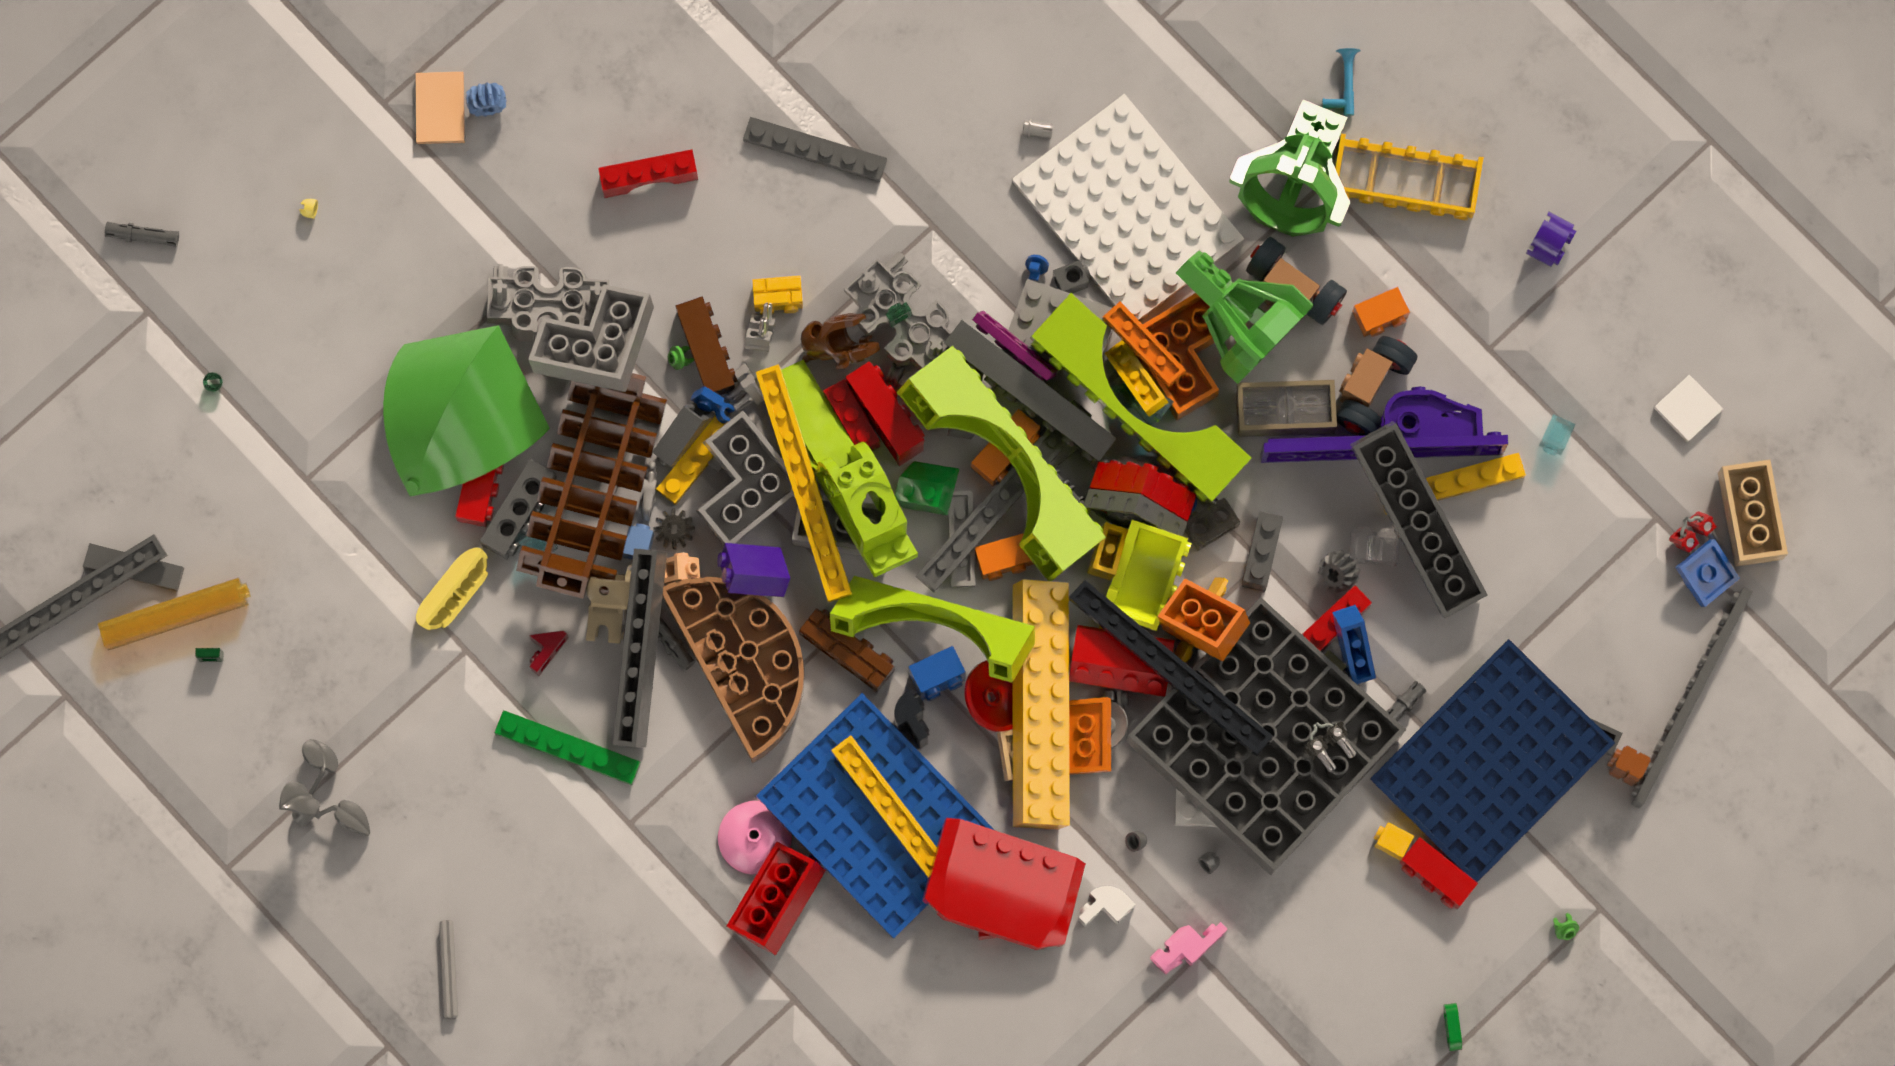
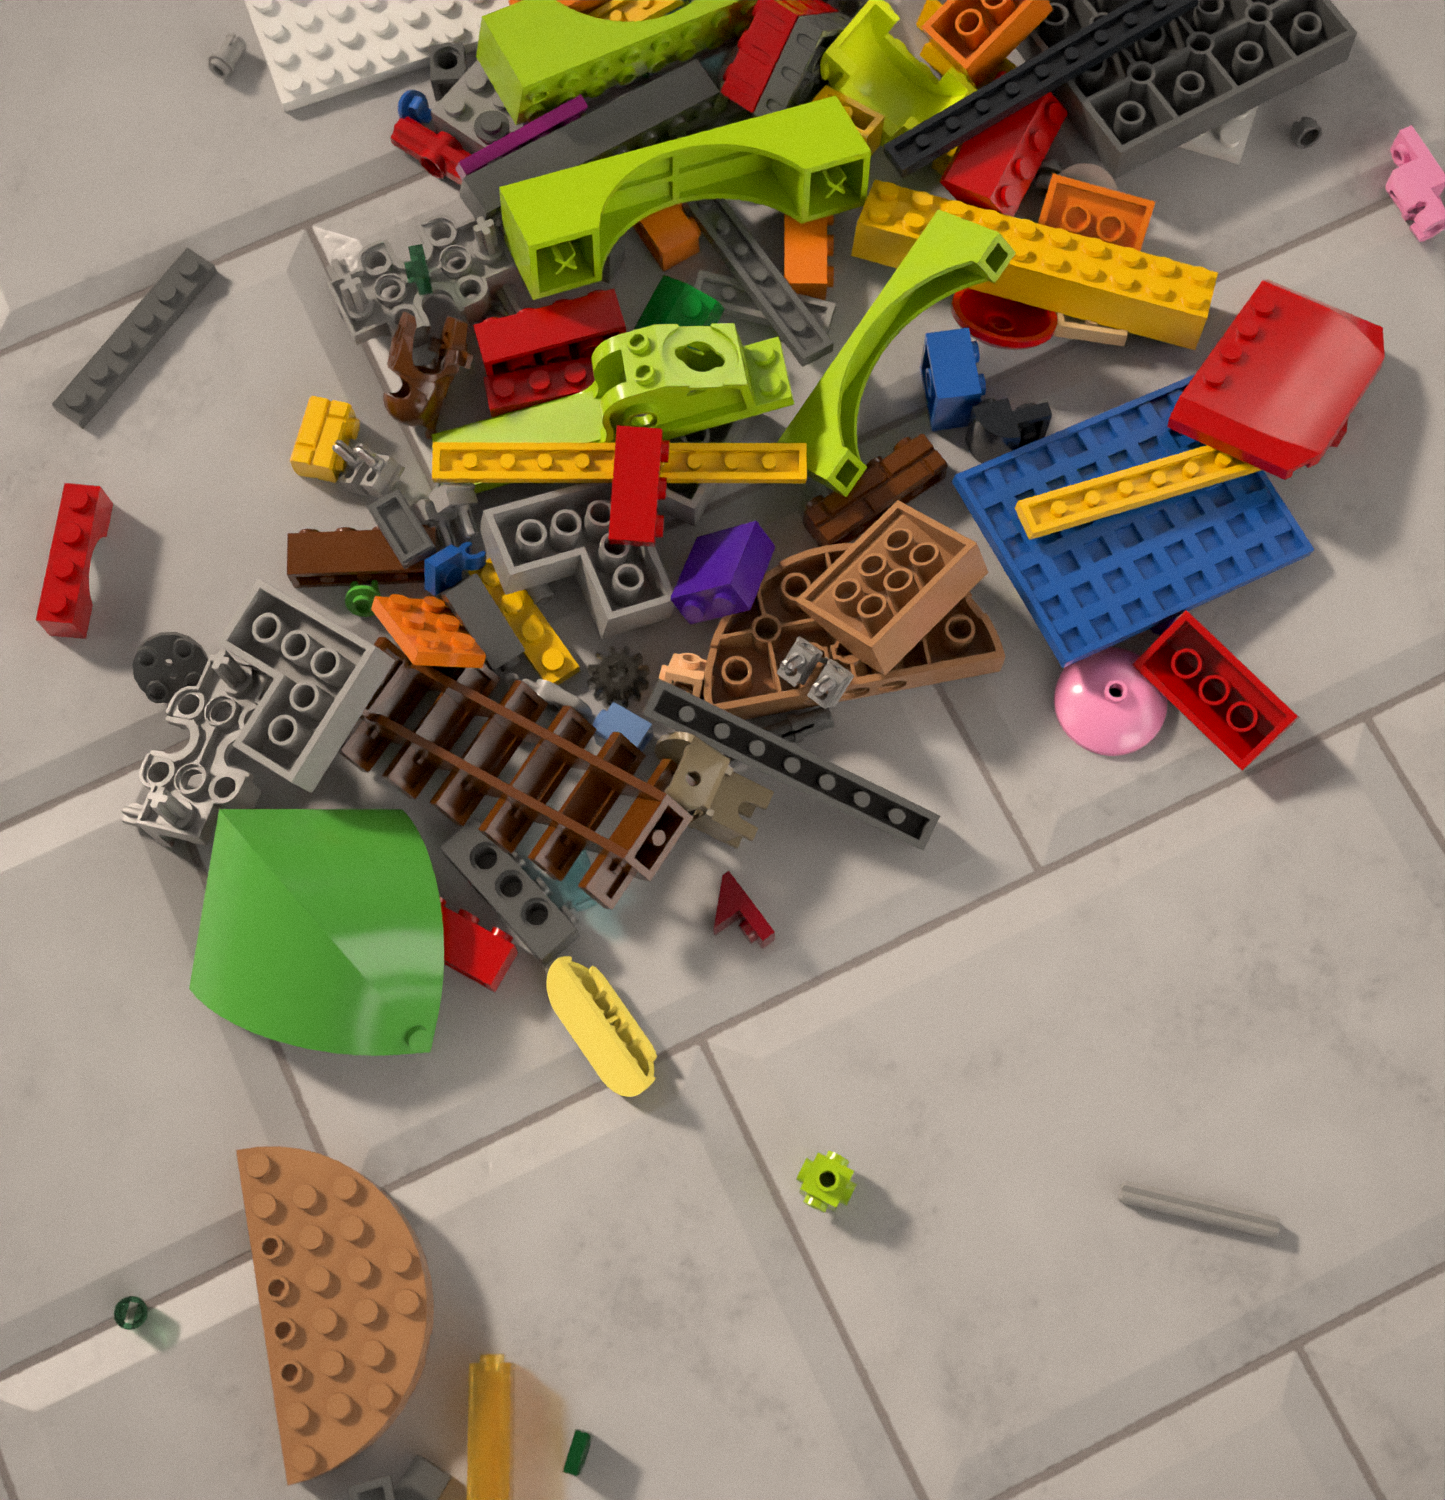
camera: 70 degrees left, 5 degrees down
dark grey plant [279,739,370,836] -> none
green plate [494,710,641,785] -> none
white brick [1078,886,1135,927] -> none
dark grey hinge [1125,831,1147,852] -> none
none -> dark grey plate [132,632,209,703]
none -> medium nougat brick [236,1146,434,1486]
none -> dark grey tile [366,488,437,570]
none -> orange plate [371,594,486,668]
none -> red piece [390,116,472,185]
none -> dark grey plate [474,110,510,145]
none -> red brick [608,425,670,547]
none -> light grey piece [776,637,854,709]
none -> medium nougat slope [795,500,989,675]
none -> lime brick [796,1150,857,1213]

